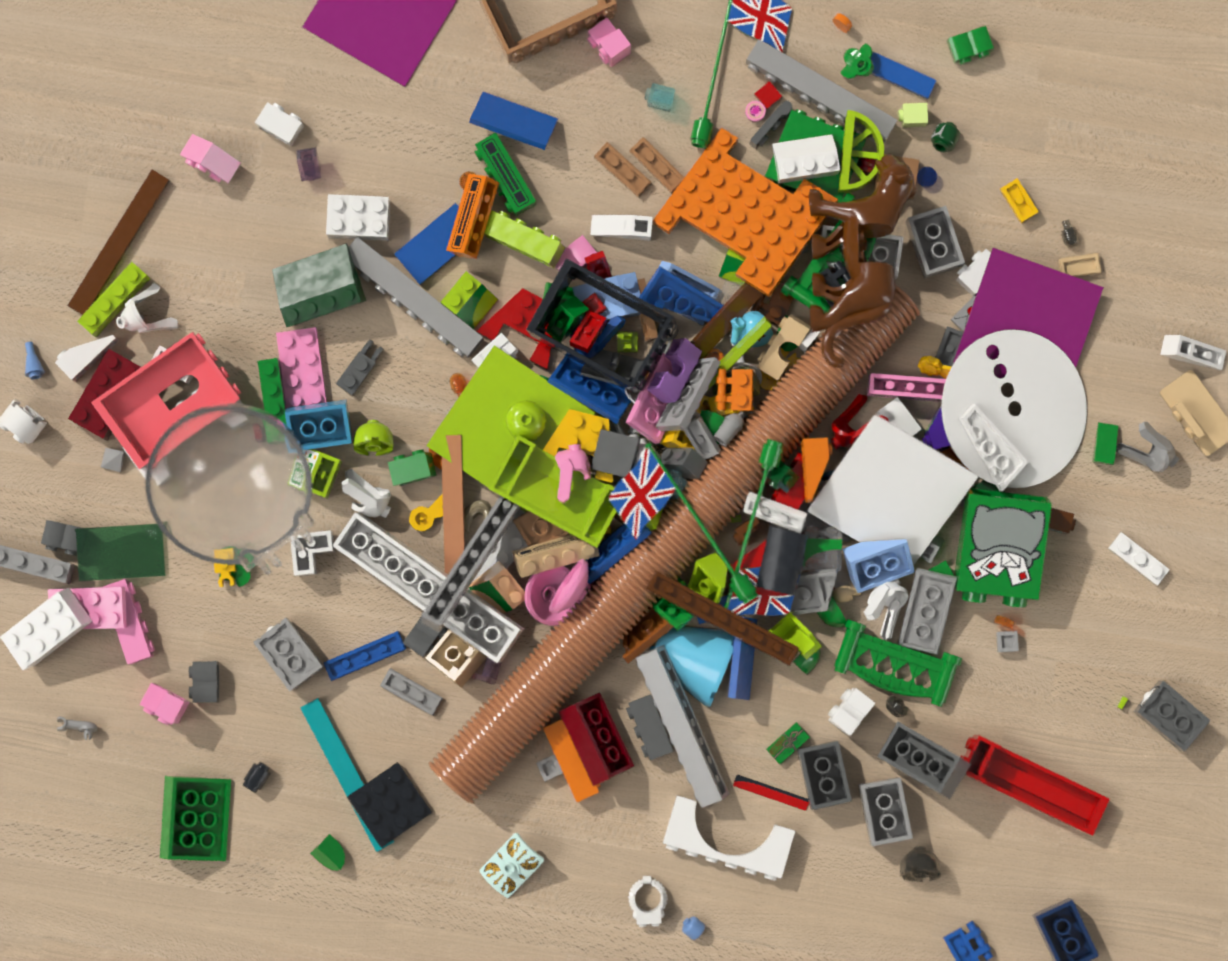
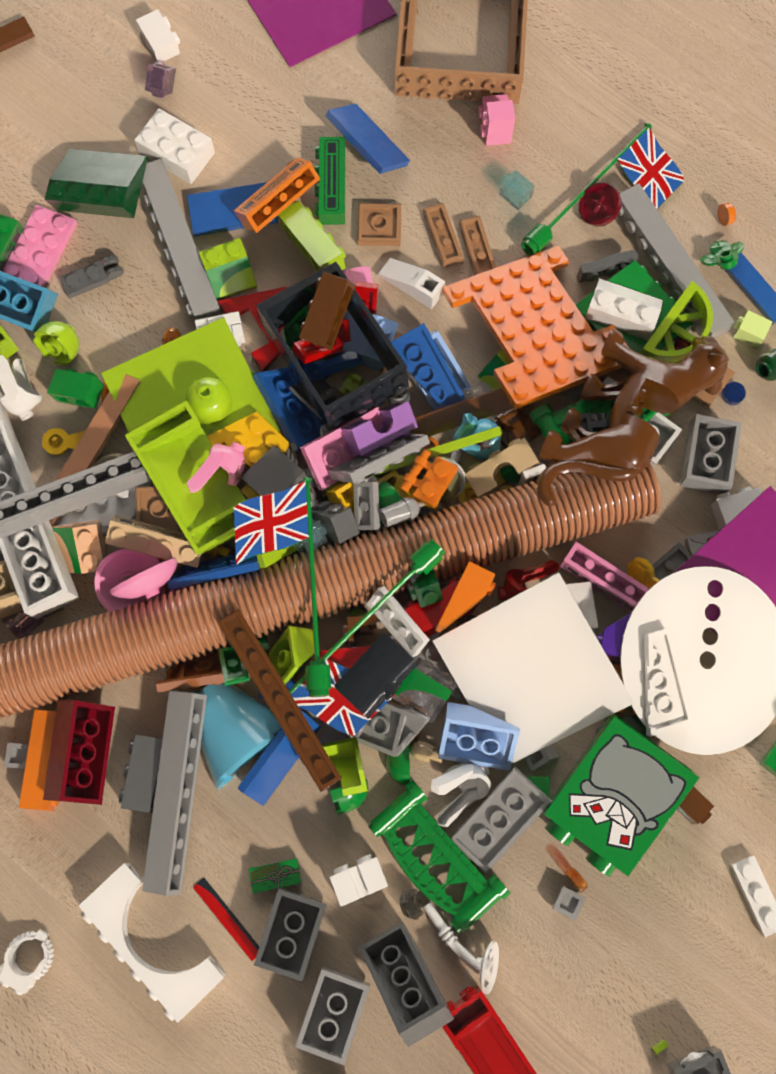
camera: 30 degrees right, 10 degrees down
bright pink brick [180,134,241,183] -> none
medium blue piece [682,916,705,940] -> none
tile [745,101,766,122] -> none
red tile [754,81,782,110] -> none
none -> reddish brown brick [299,271,356,351]
none -> medium nougat tile [357,203,401,246]
none -> white dish [423,902,499,995]
none -> dark red tile [579,182,622,227]

